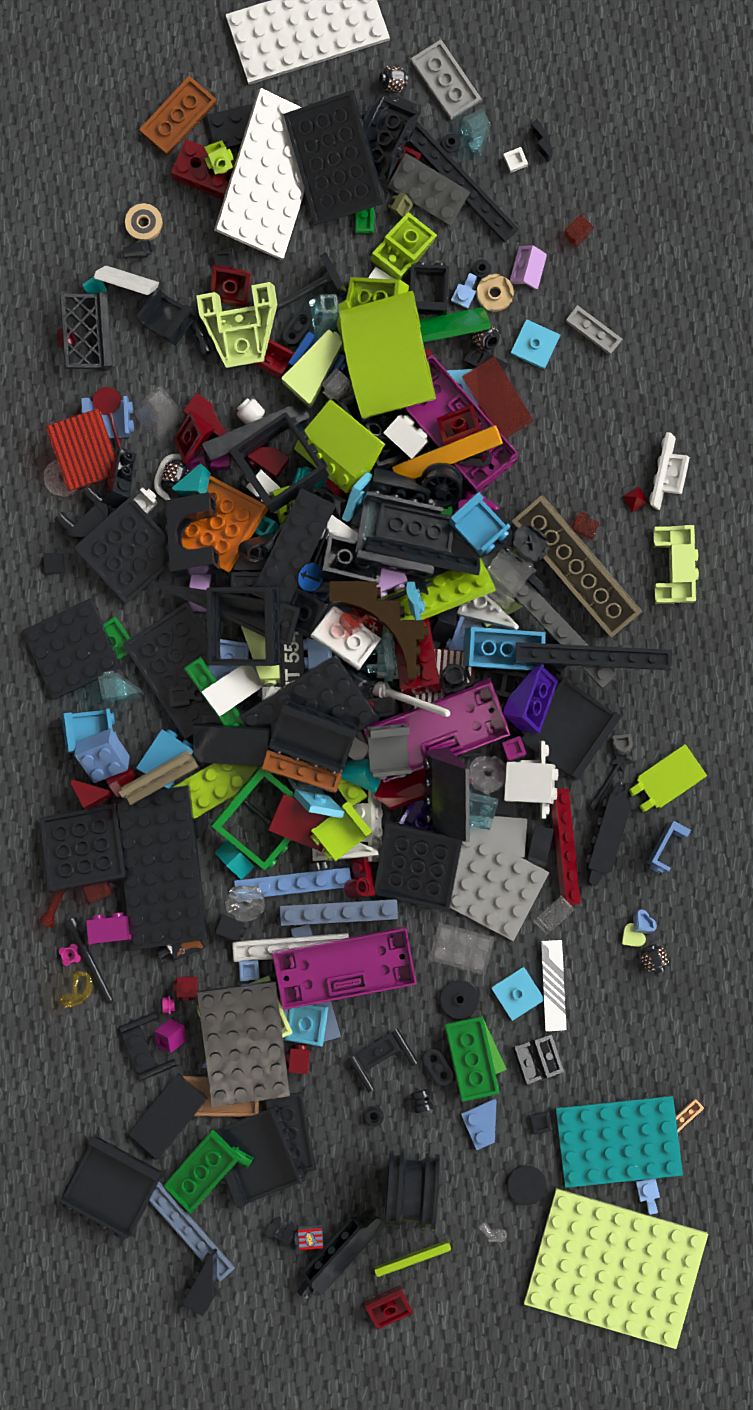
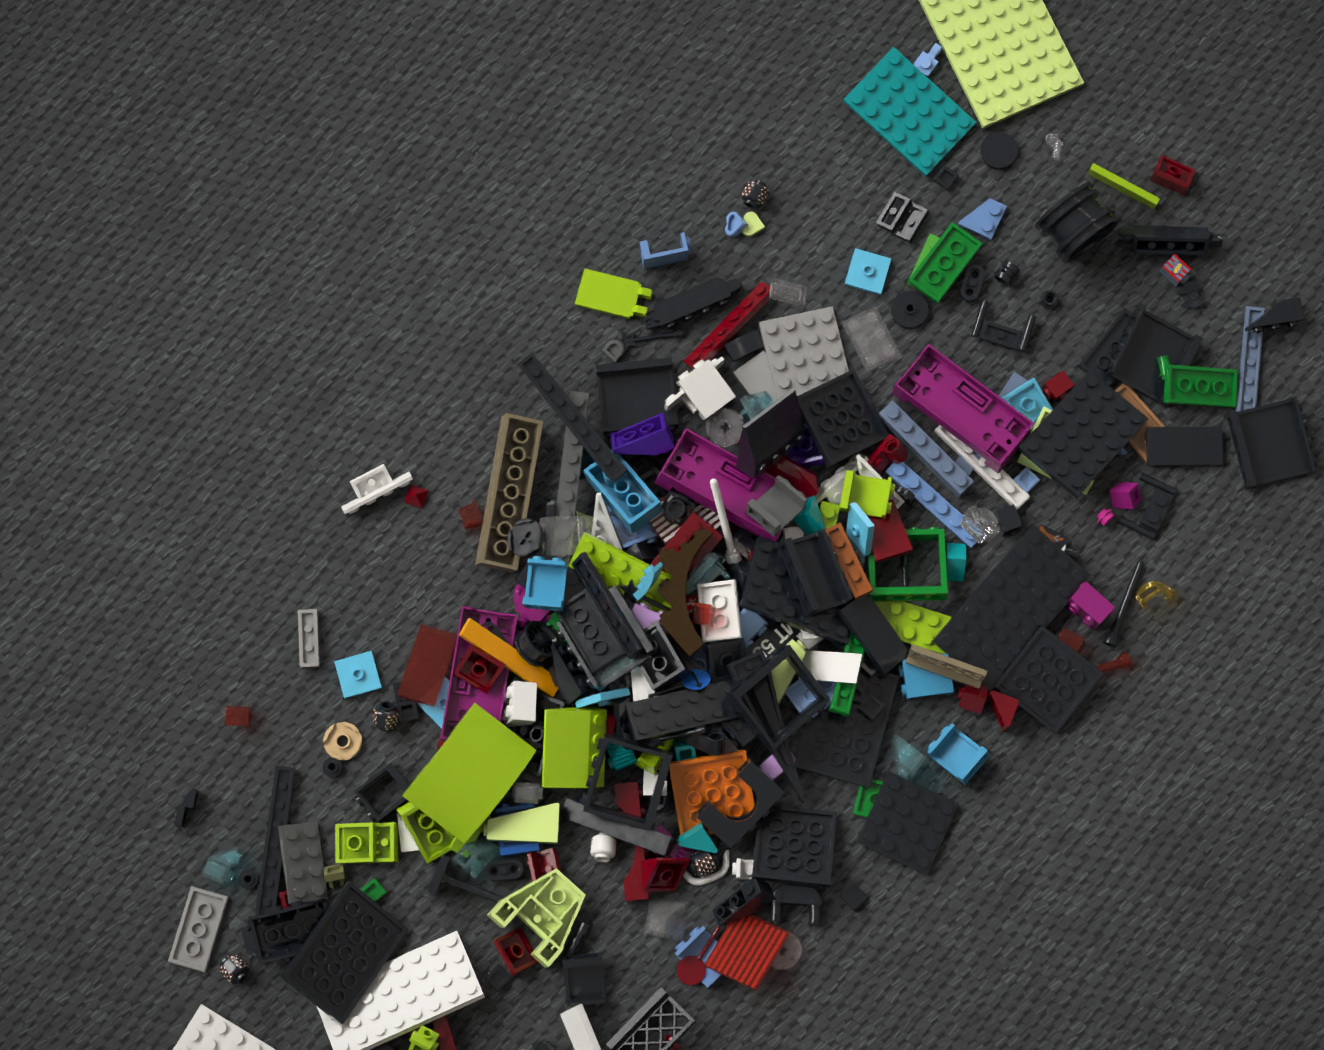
camera: 130 degrees left, 5 degrees down
dark pink plate [59,944,81,966] -> none
medium blue brick [74,728,130,783] -> none
dark red brick [173,976,198,1001] -> none
green tile [420,307,491,342] -> none
light blue plate [451,273,477,310] -> none
magenta panel [500,736,527,762] -> none
white plate [503,147,528,173] -> none
lavender panel [510,245,547,289] -> none
white sticker [541,940,566,1031] -> none
yellowish green bracket [653,525,699,604] -> none
light nougat piece [676,1098,704,1132] -> none

